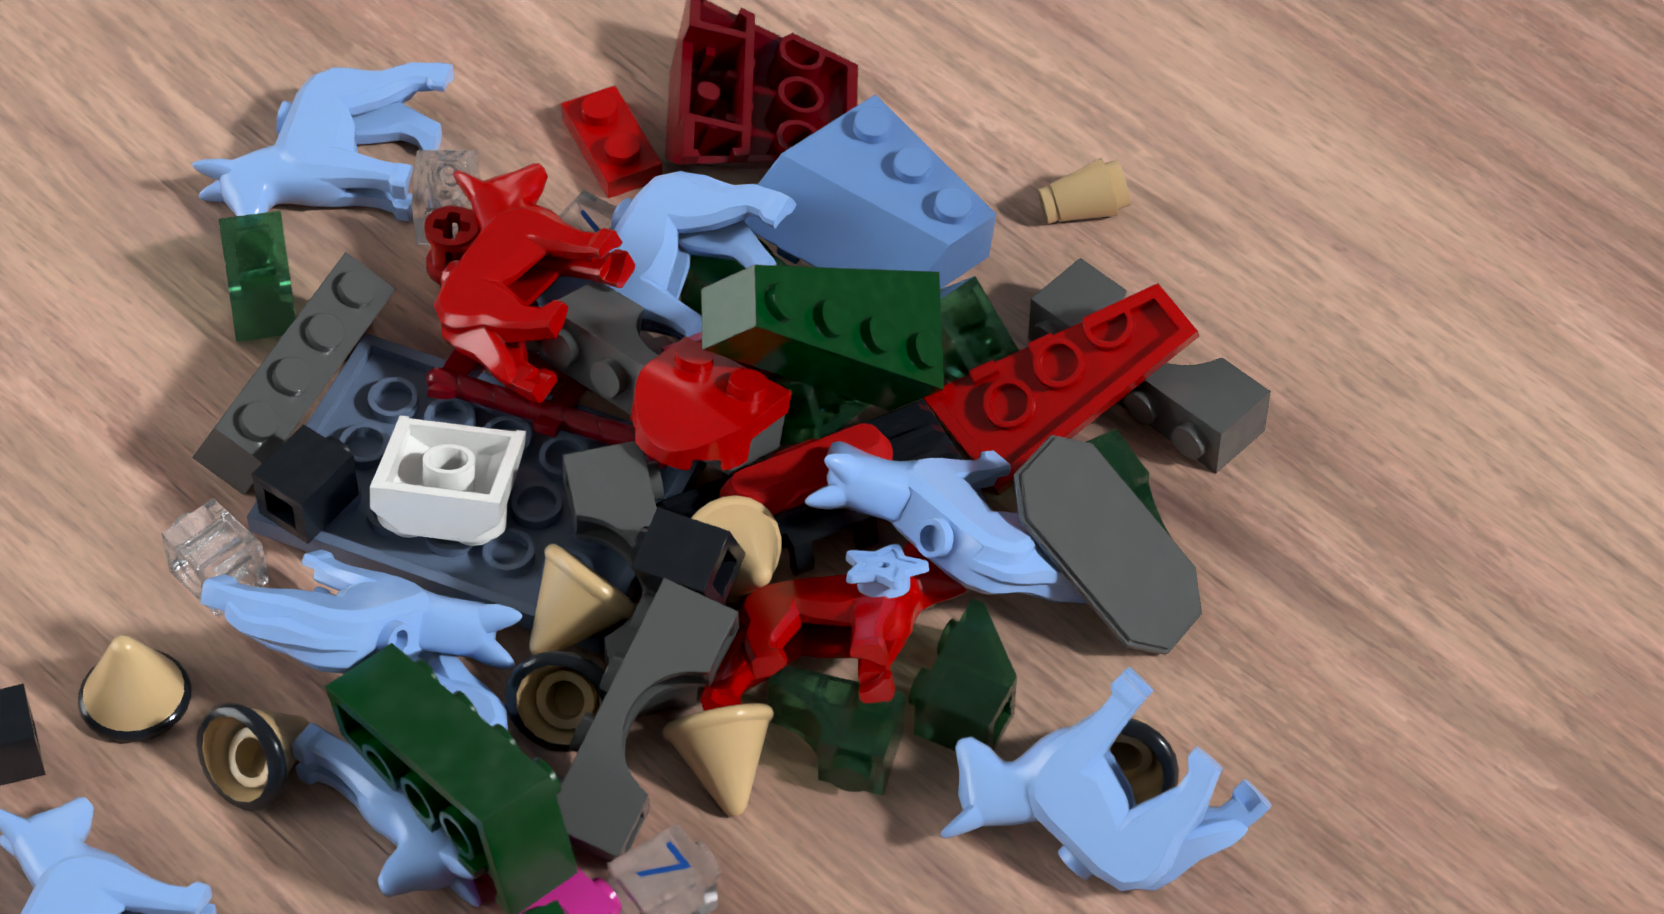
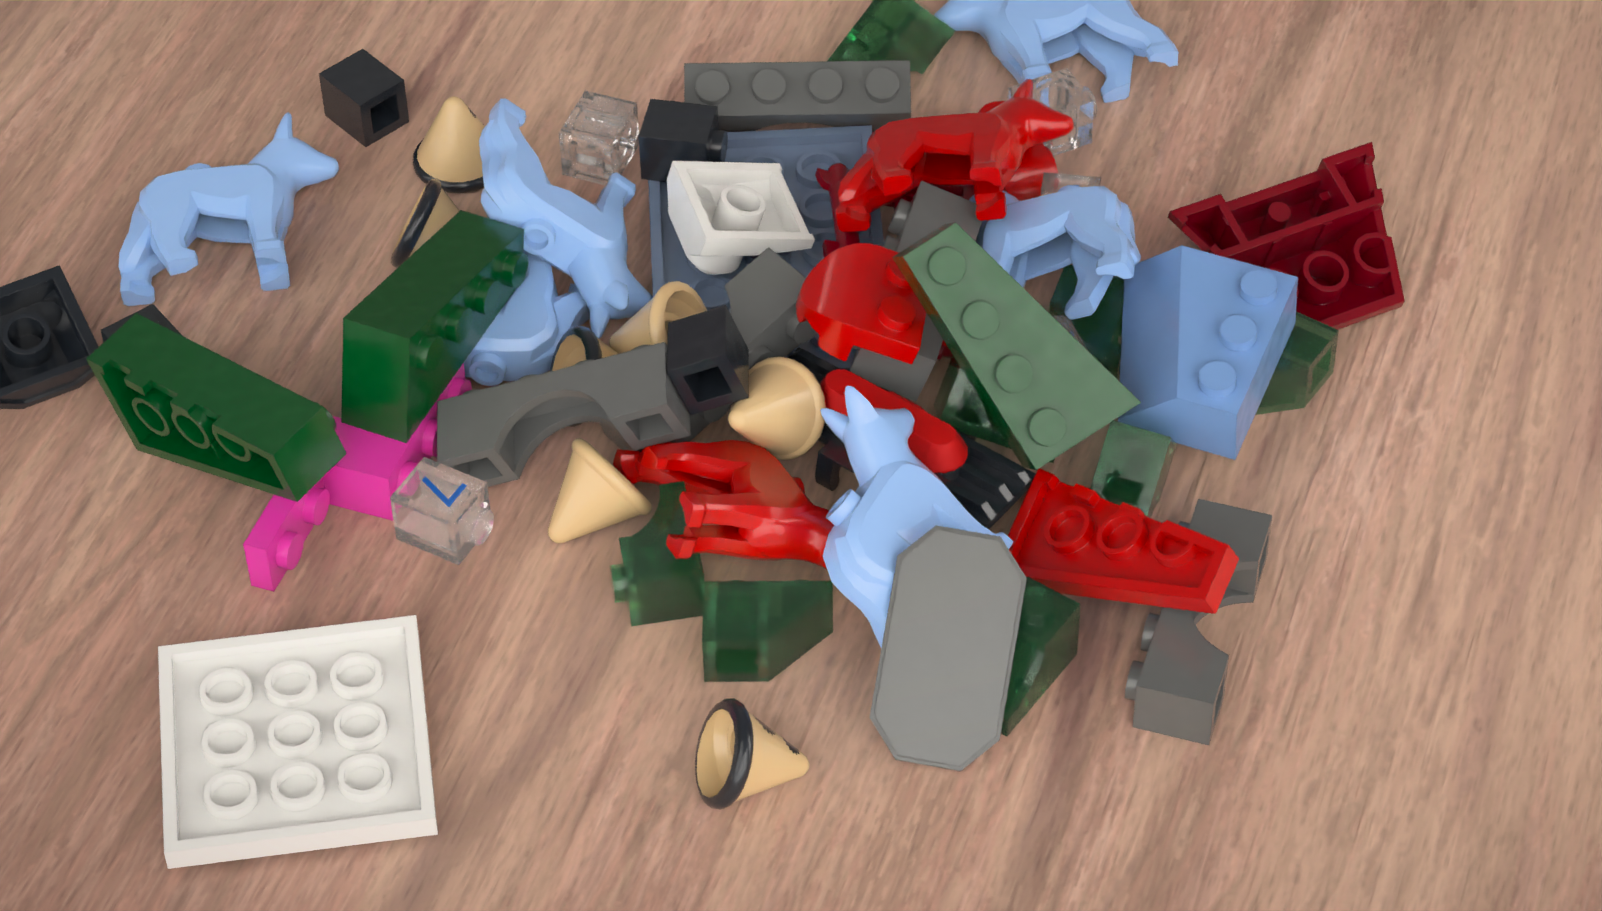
camera: 65 degrees right, 5 degrees down
red plate [561,85,663,199] -> none
light blue plate [845,544,929,598] -> none
light blue animal [941,667,1272,891] -> none
tan cone [1038,158,1131,224] -> none

